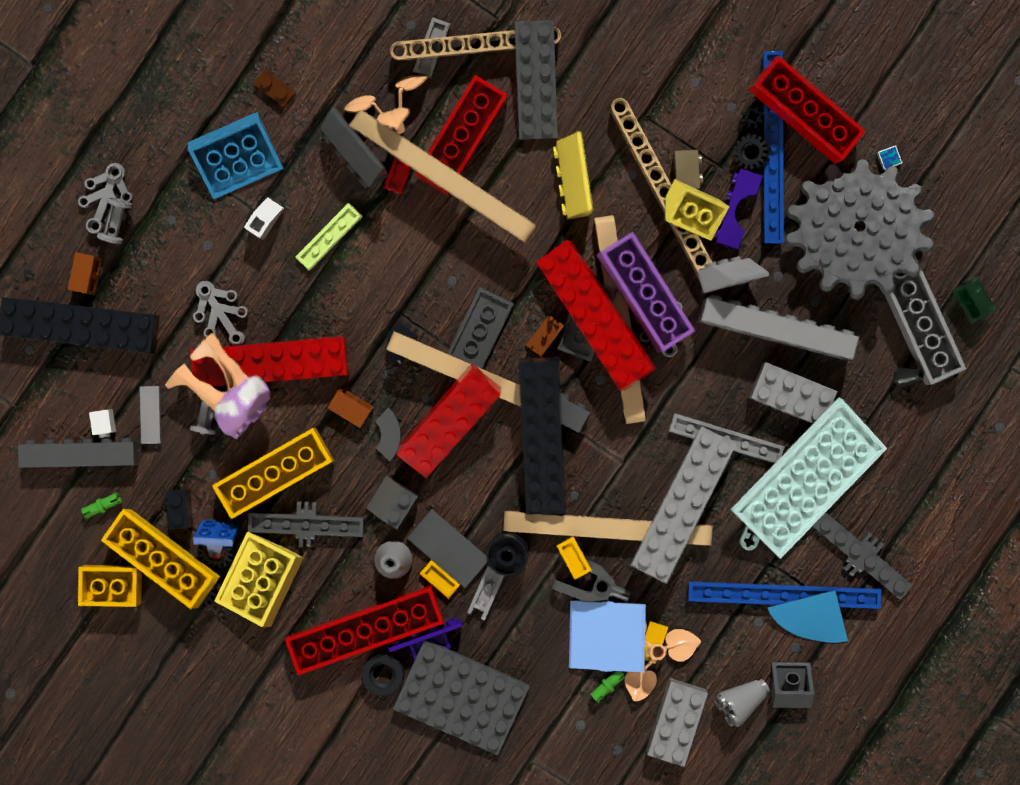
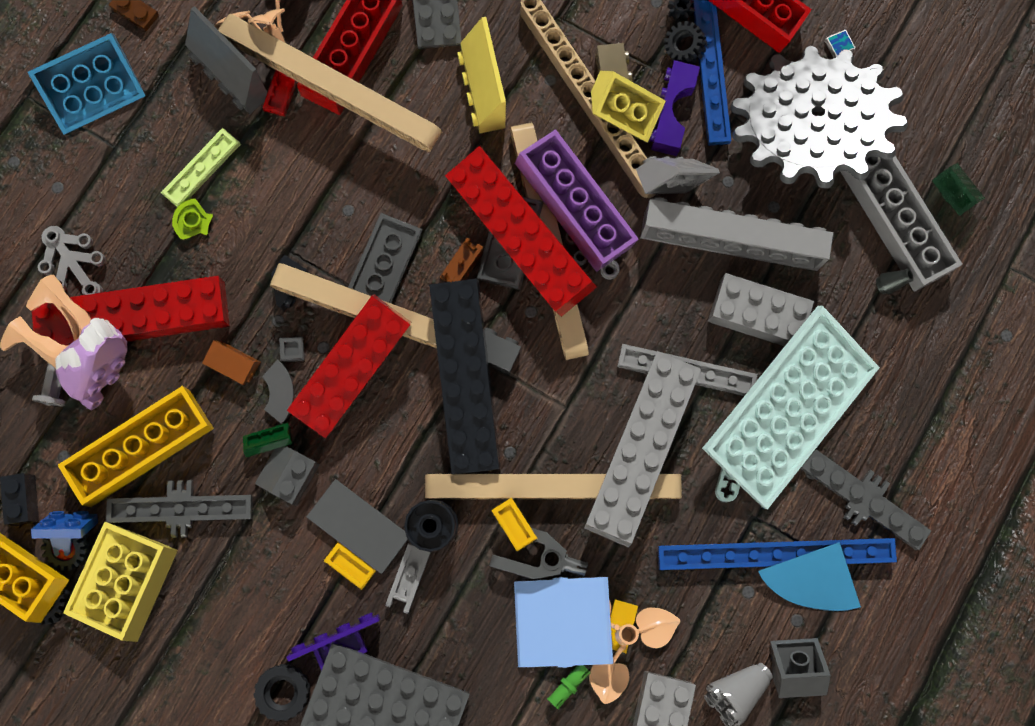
camera: 10 degrees left, 10 degrees down
white slope [244,198,284,240] -> none
red brick [285,585,445,675] -> none
light grey cone [374,540,413,579] -> none
none -> lime animal [172,199,213,240]
none -> dark green plate [243,423,292,457]
none -> dark grey tile [279,337,305,362]

